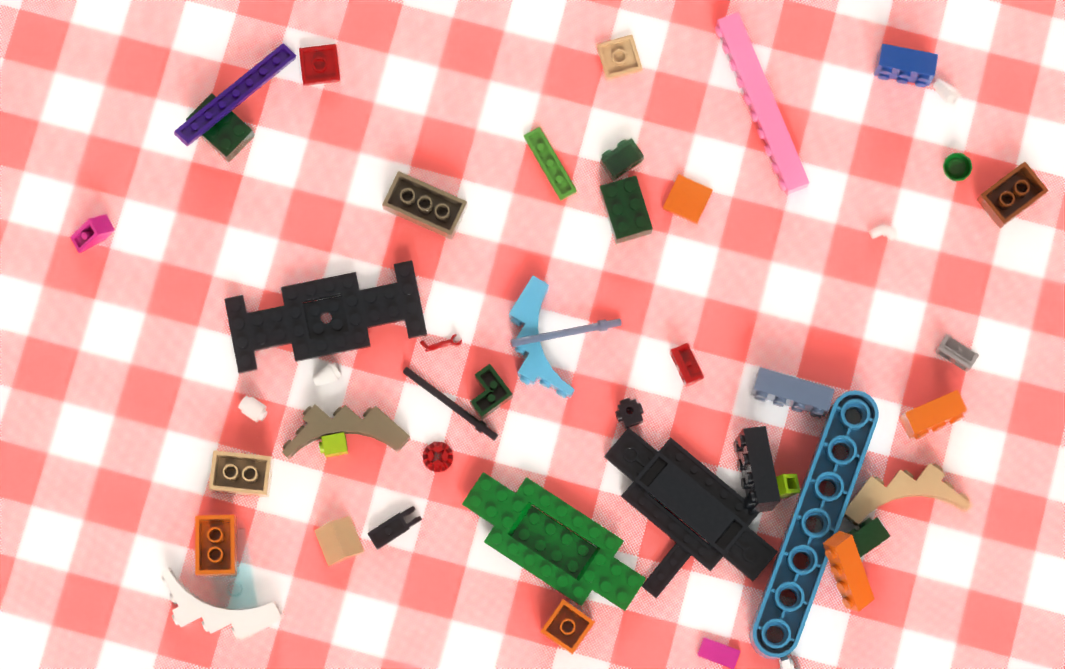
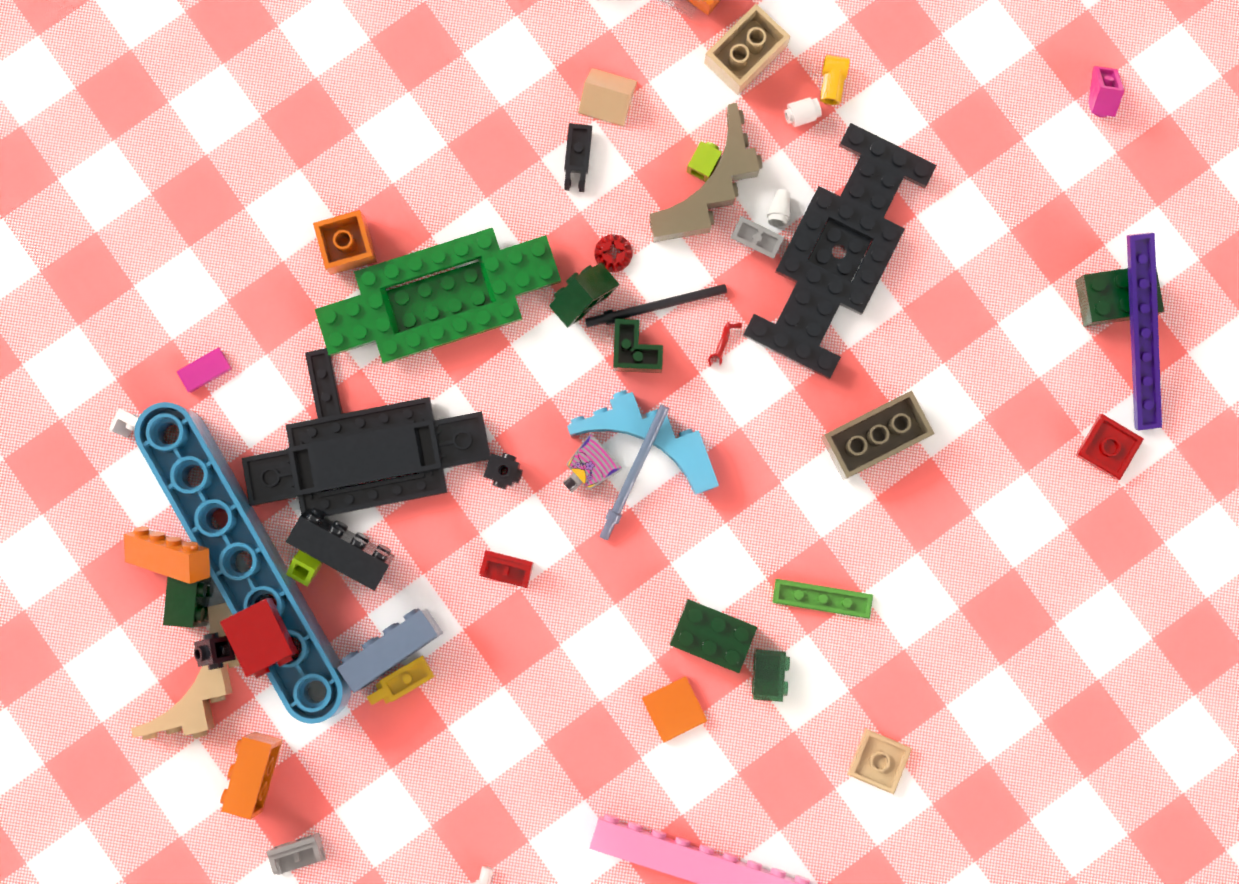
camera: 130 degrees right, 5 degrees up
none -> black brick [194,632,236,670]
none -> red brick [220,598,298,679]
none -> yellow hinge [367,655,435,706]
none -> dark green brick [549,262,620,328]
none -> torso [562,434,622,493]
none -> light grey hinge [730,216,784,259]
none -> yellow piece [820,54,850,105]

